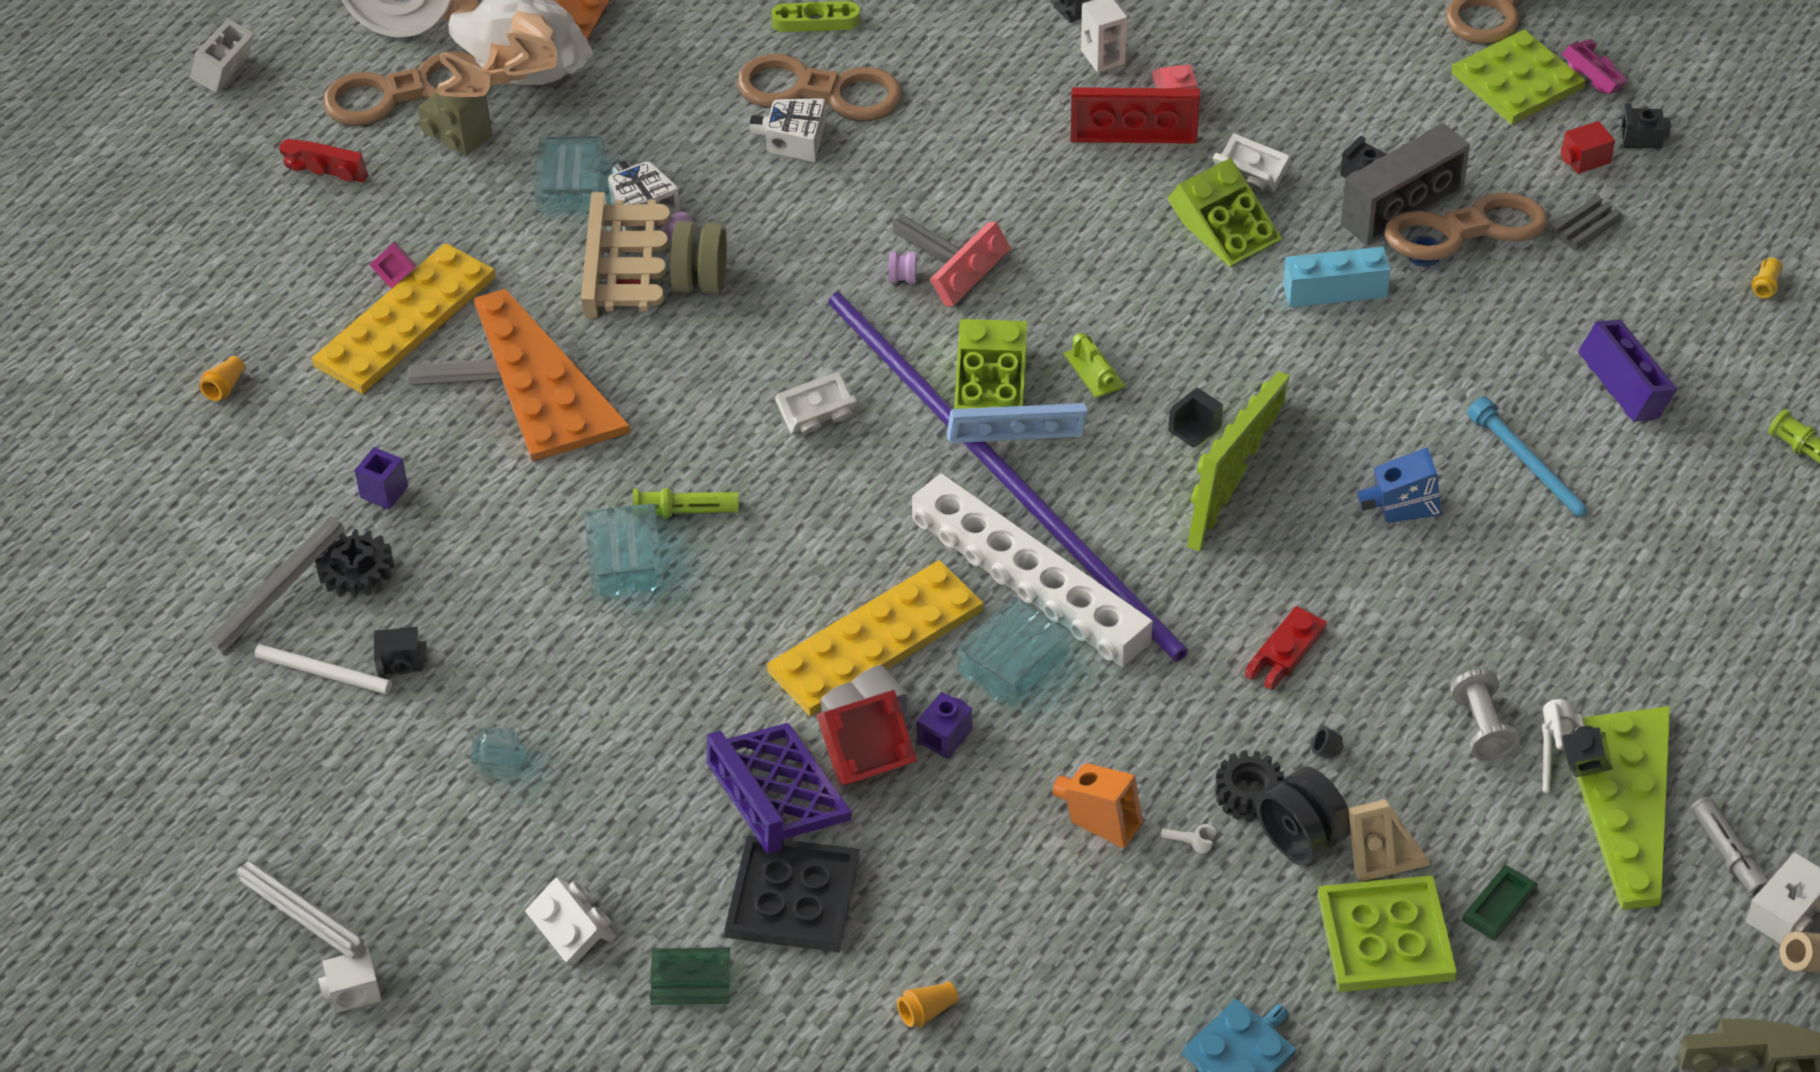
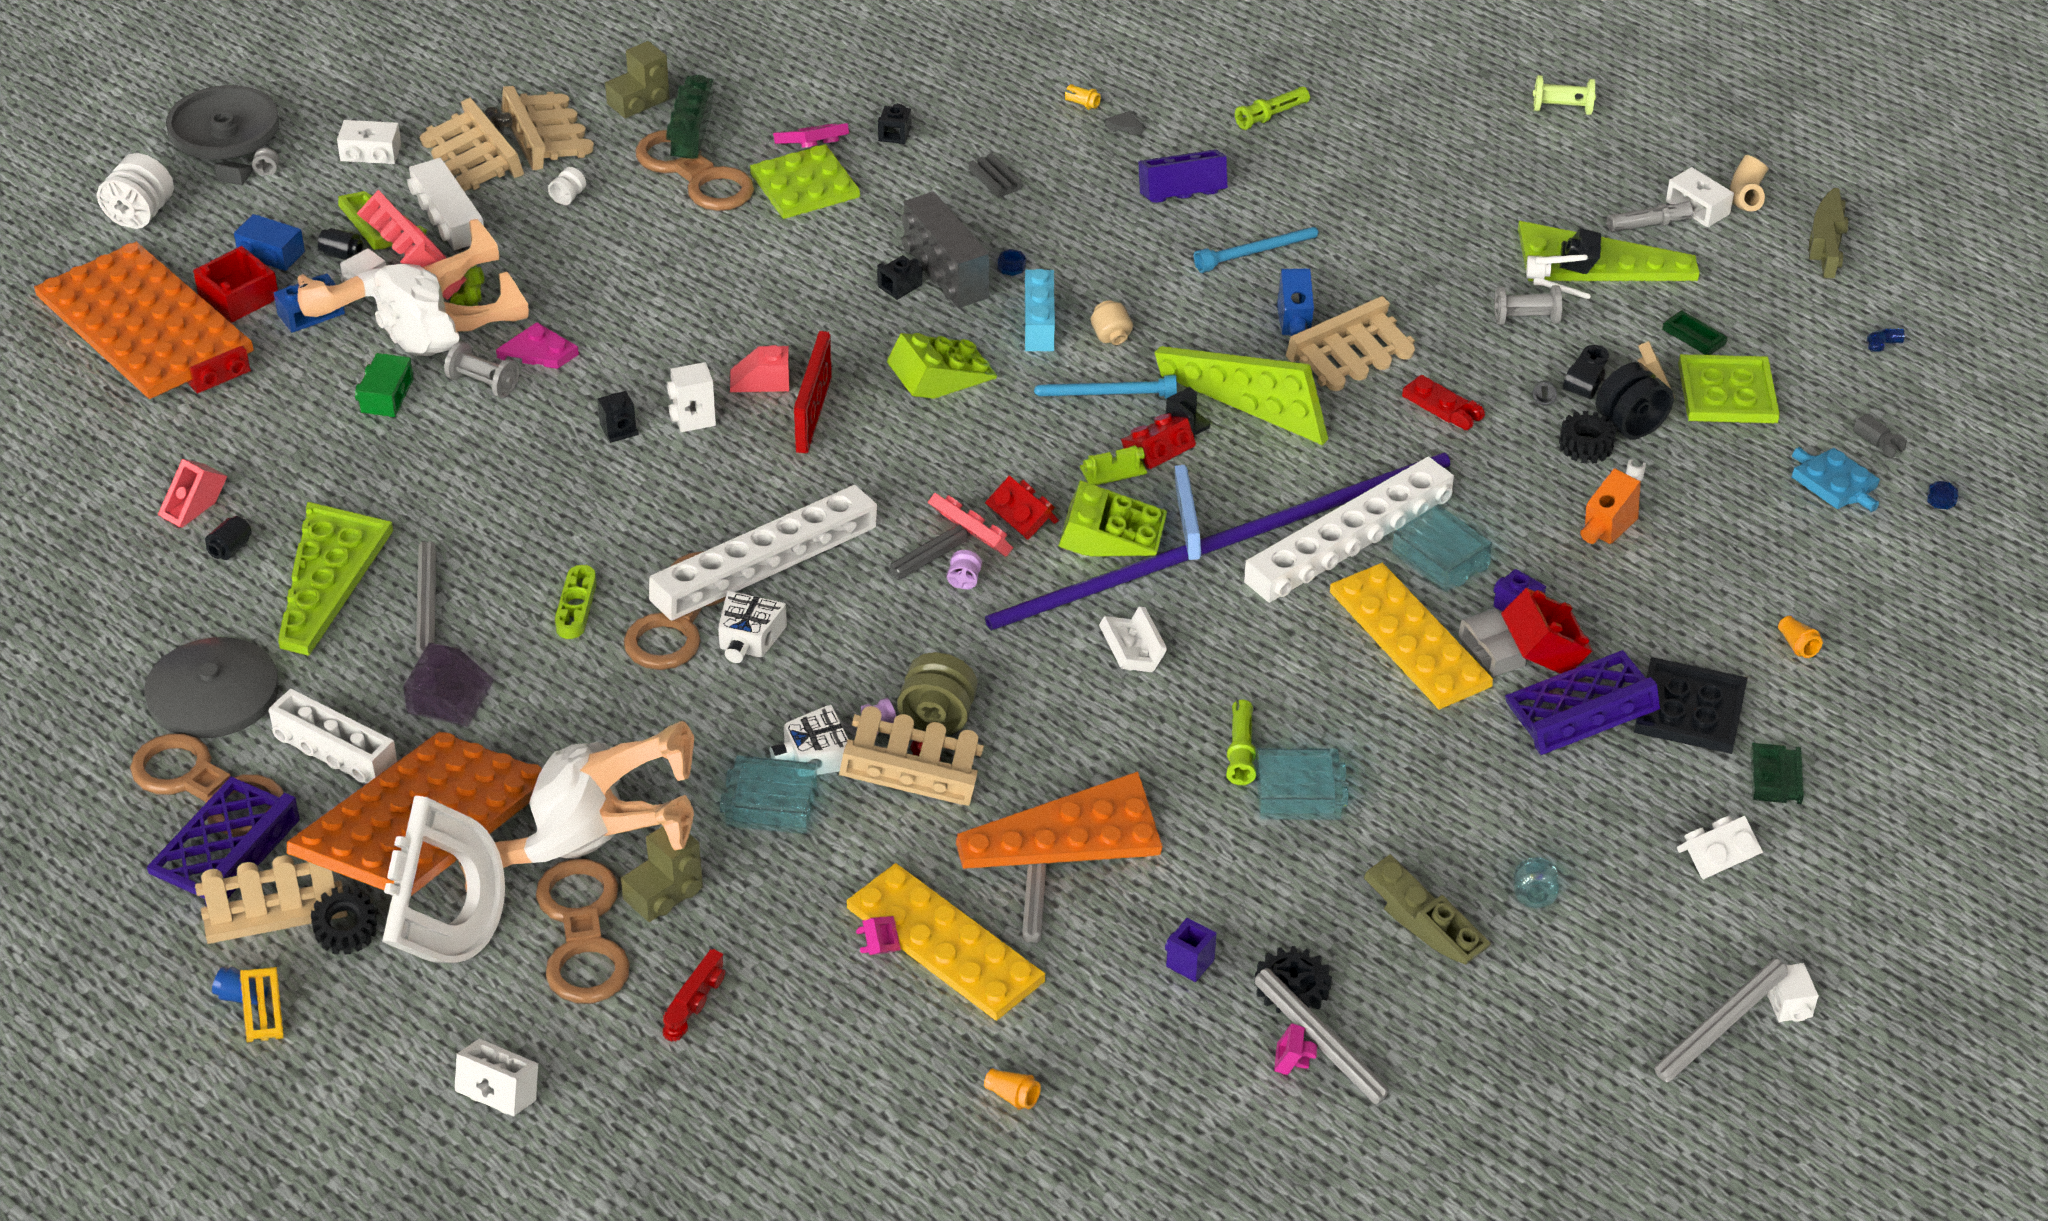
camera: 85 degrees left, 5 degrees down
white bar [255,644,392,695] -> none
black brick [374,627,429,679] -> none
white bracket [1213,133,1291,193] -> none
medium nougat bar [1384,193,1548,261] -> none
red brick [1561,121,1615,174] -> none
none -> white brick [649,484,877,621]
none -> red bracket [985,476,1059,540]
none -> dark azure piece [1034,375,1177,399]
none -> tan head [1091,300,1133,345]
none -> dark grey tile [1105,111,1143,135]
none -> red bracket [1121,413,1196,469]
none -> dark pink tile [1274,1023,1318,1075]
none -> tan fence [1286,296,1415,391]
none -> olive slope [1364,854,1491,965]
none -> black piece [1563,345,1609,400]

